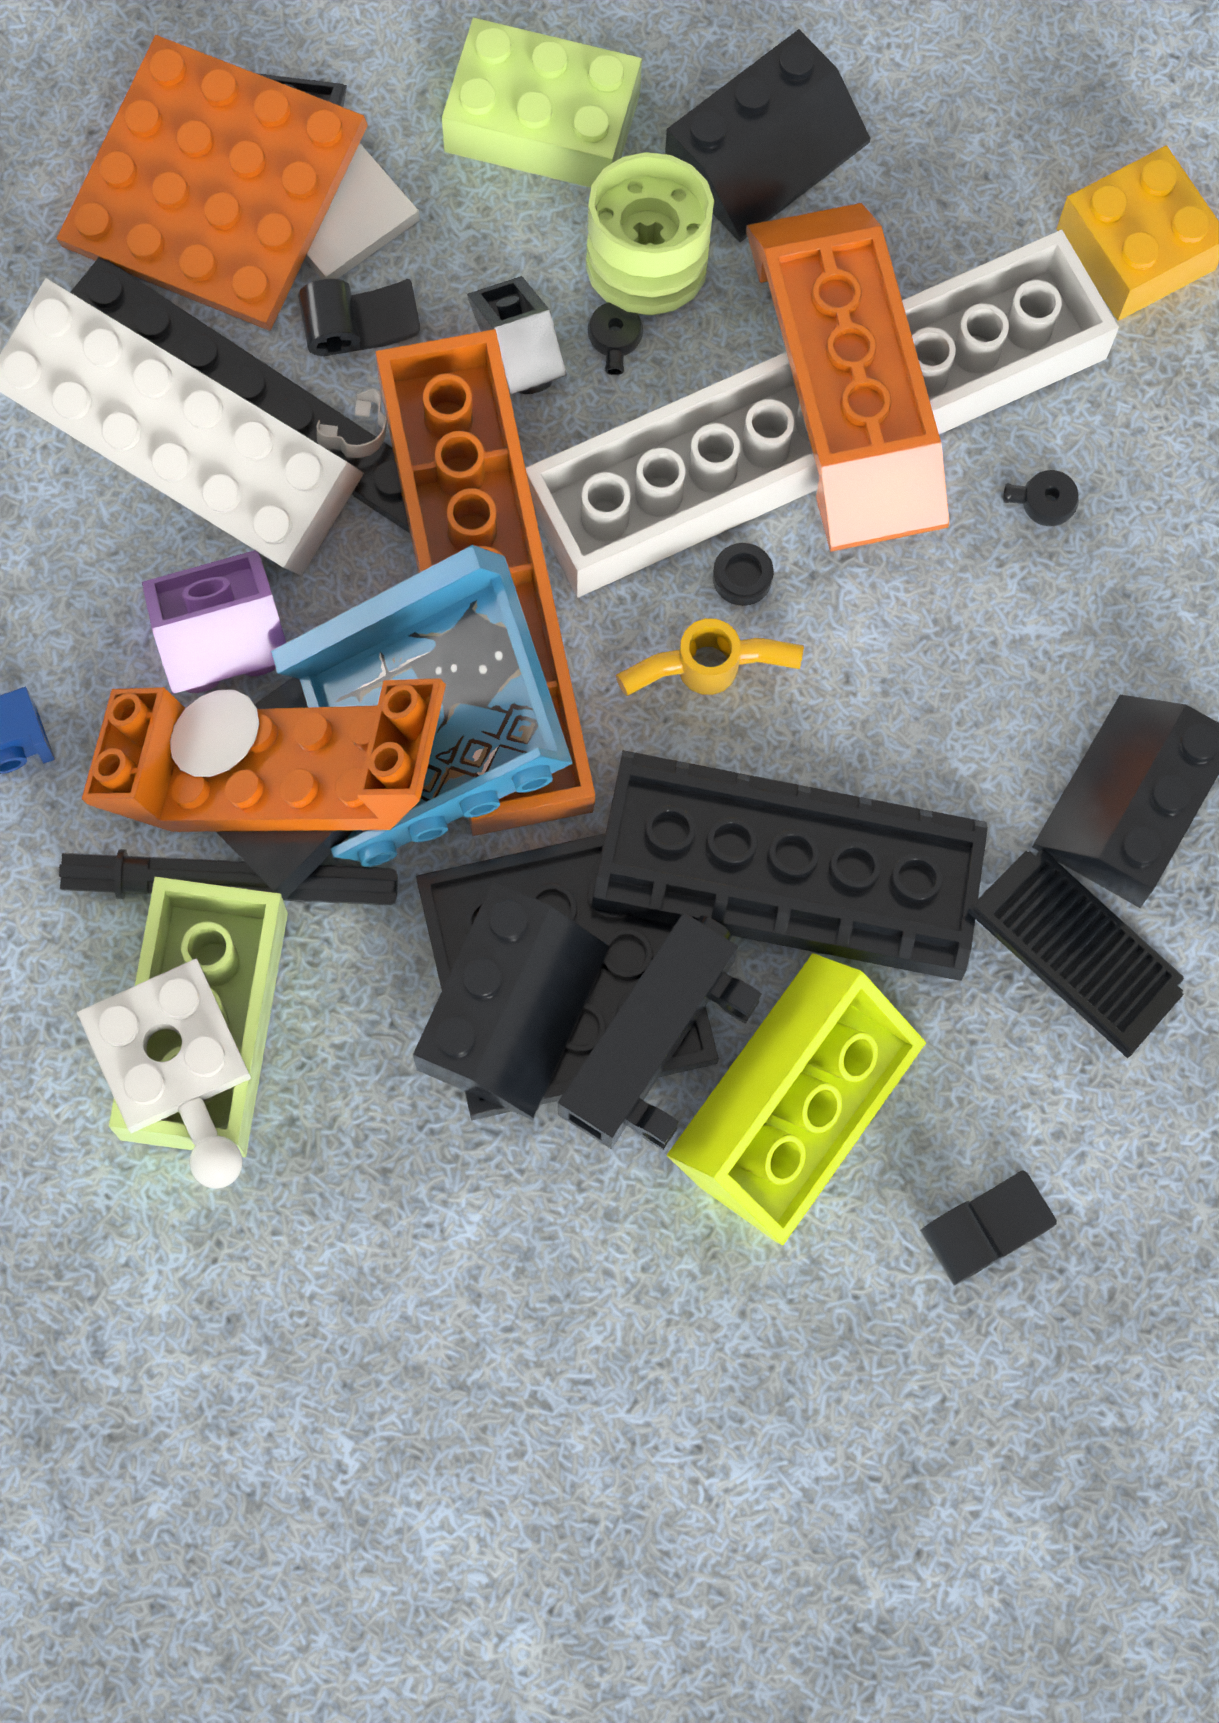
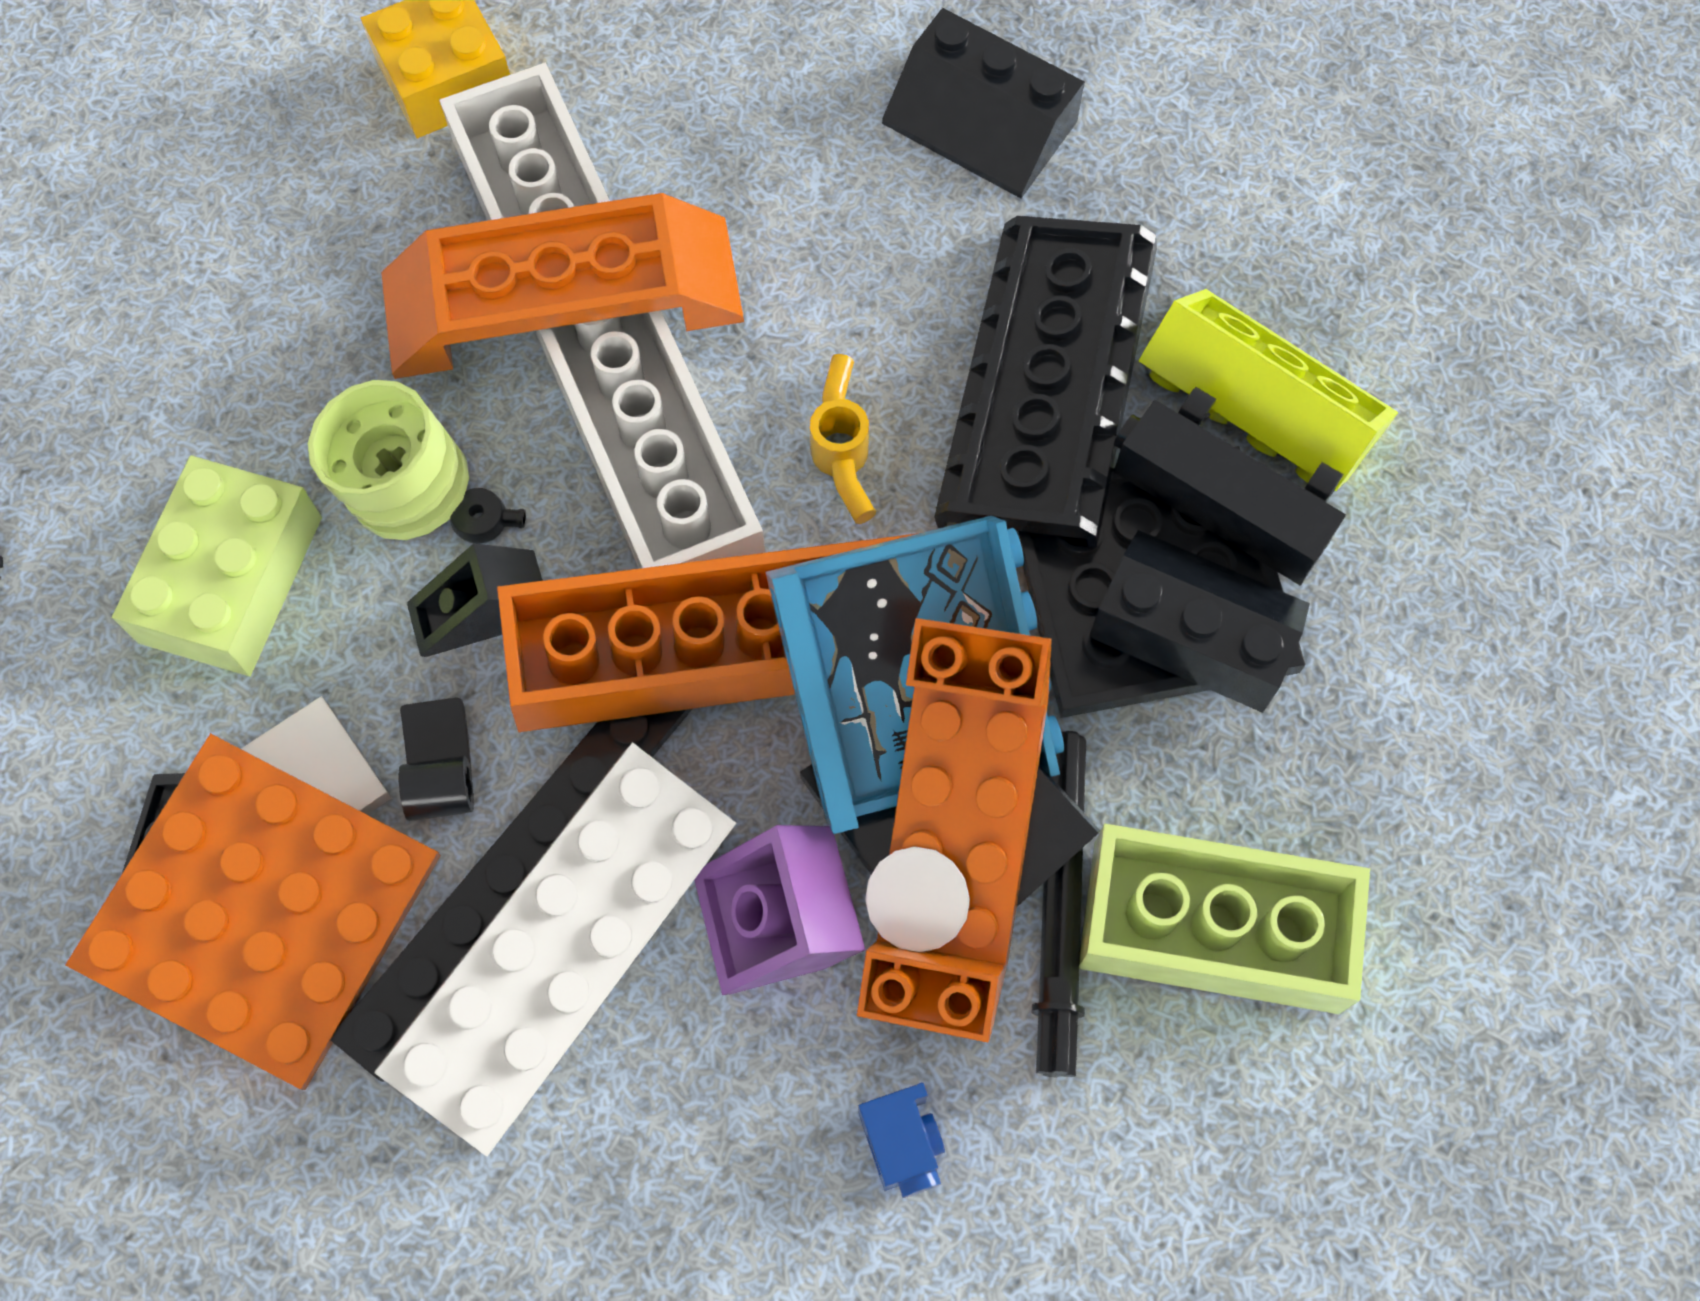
camera: 85 degrees left, 5 degrees down
white plate [77,958,251,1188] -> none
white piece [317,388,386,458] -> none
black slope [665,29,871,242] -> none
black tile [713,543,774,606] -> none
black panel [920,1170,1057,1286] -> none
black window [967,849,1184,1058] -> none
black piece [1003,470,1079,527] -> none

